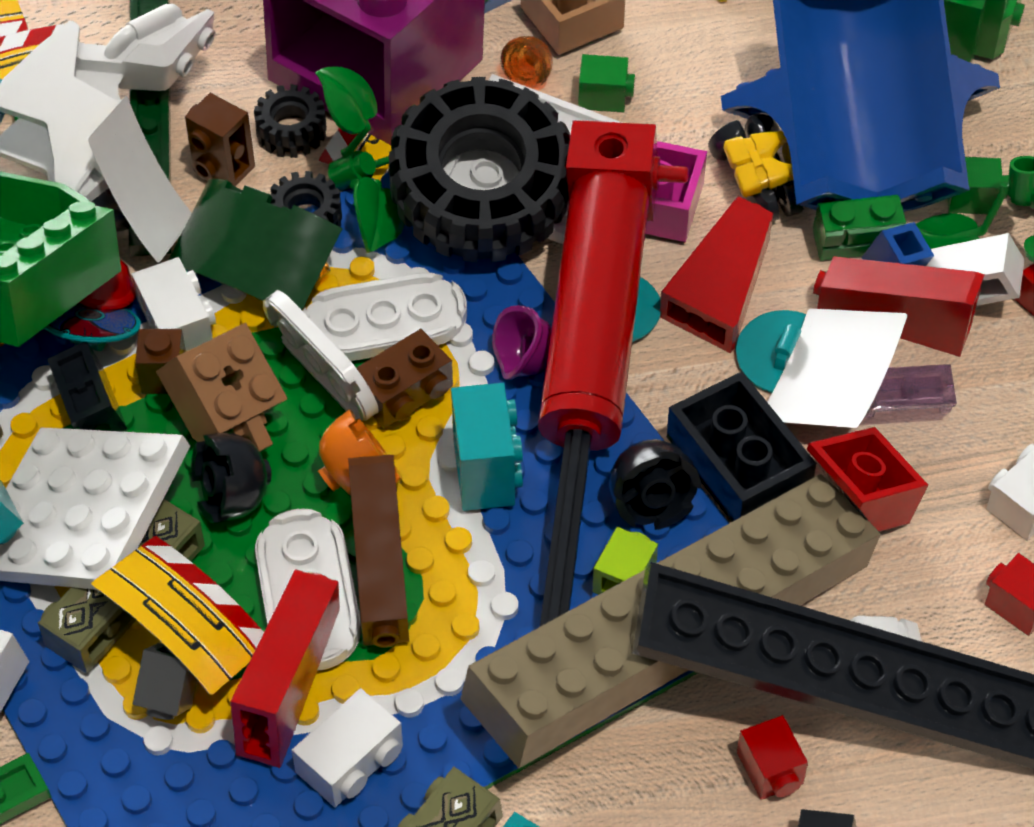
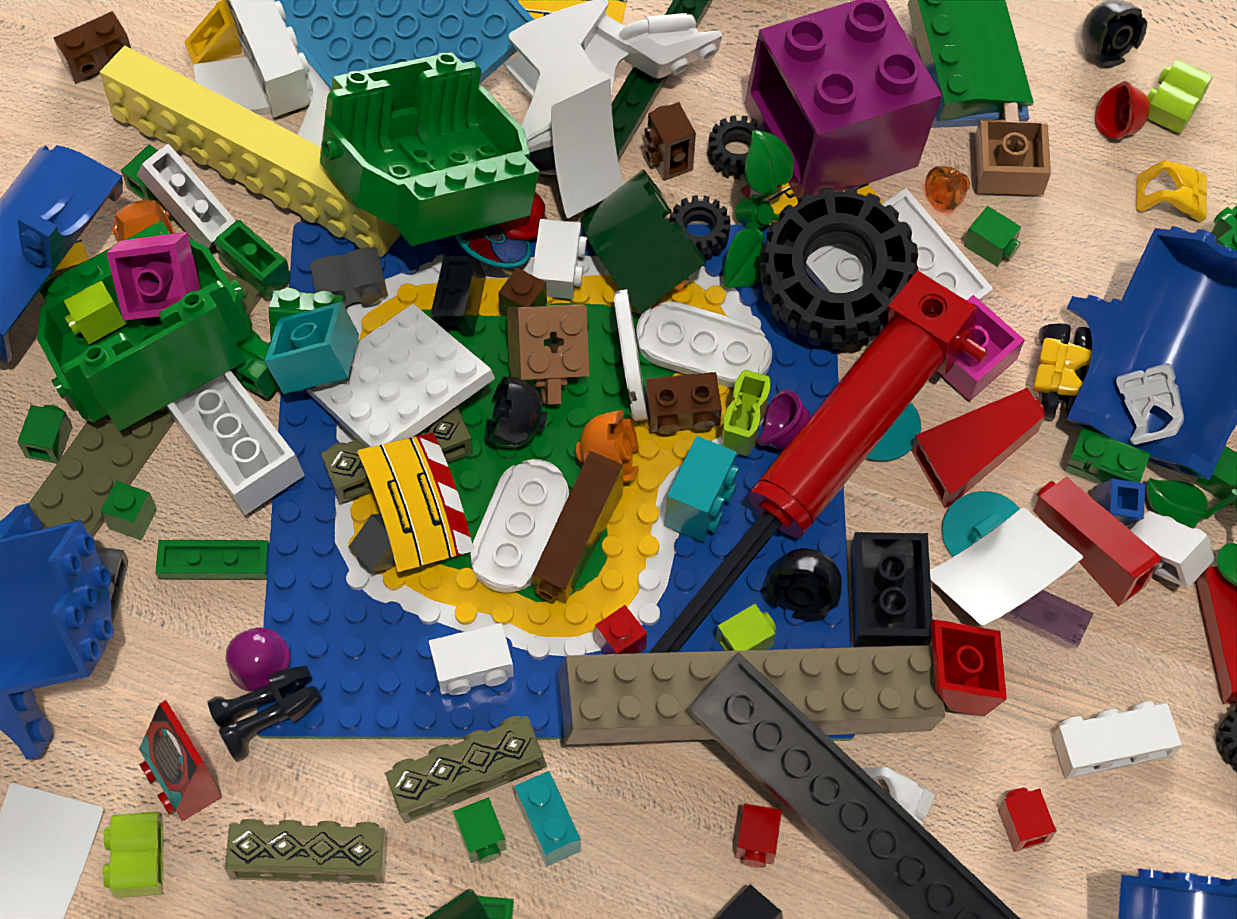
camera: 30 degrees right, 10 degrees up
red slope [230,569,340,768] -> none
none -> red brick [595,605,647,654]
none -> lime brick [721,370,770,456]
none -> white piece [1116,363,1184,445]

